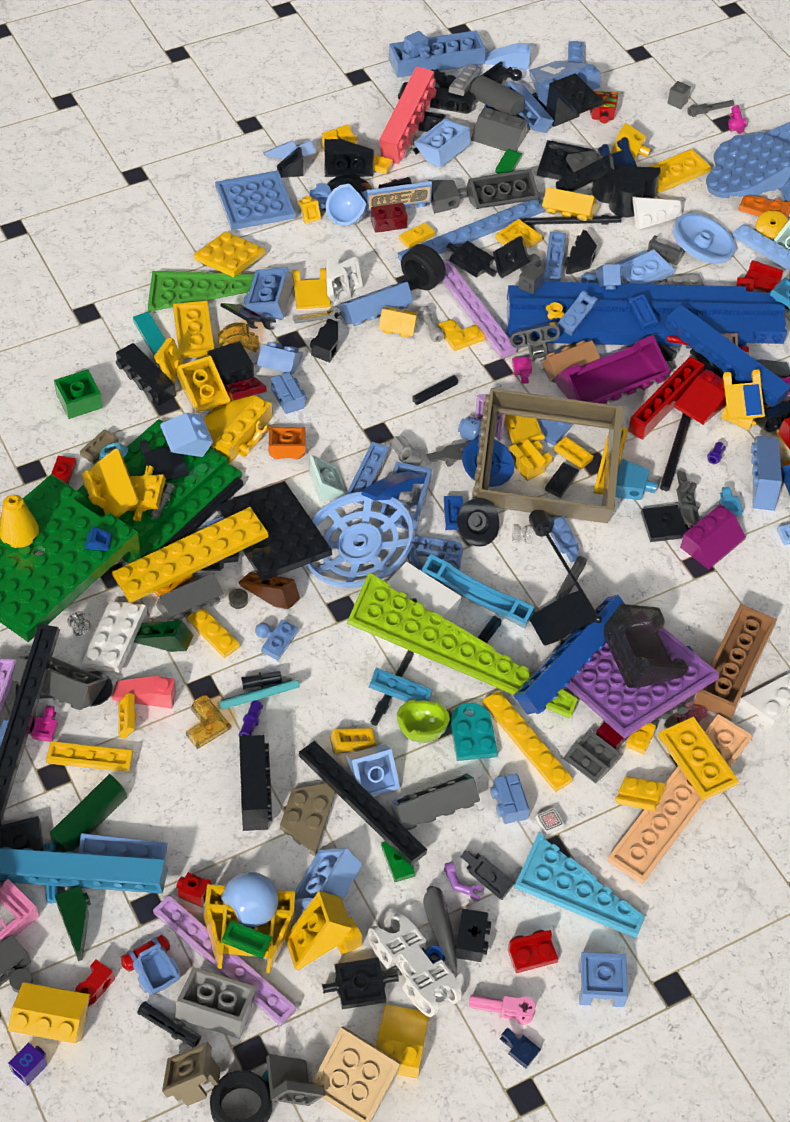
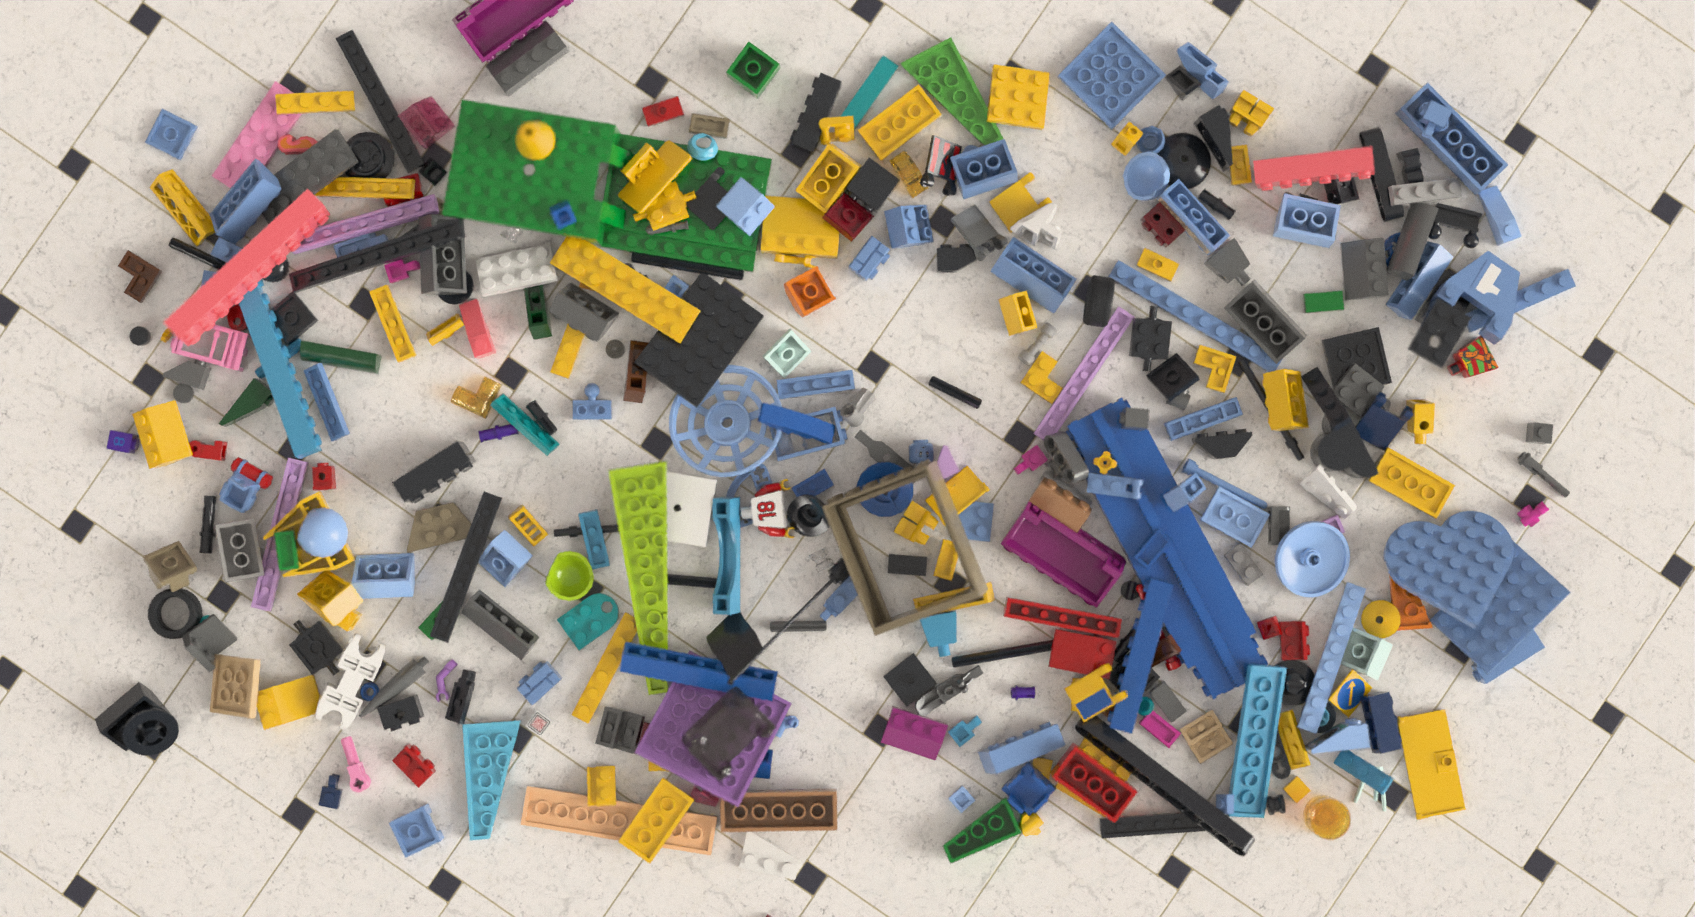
camera: 65 degrees right, 35 degrees up
none -> torso [741,479,795,539]

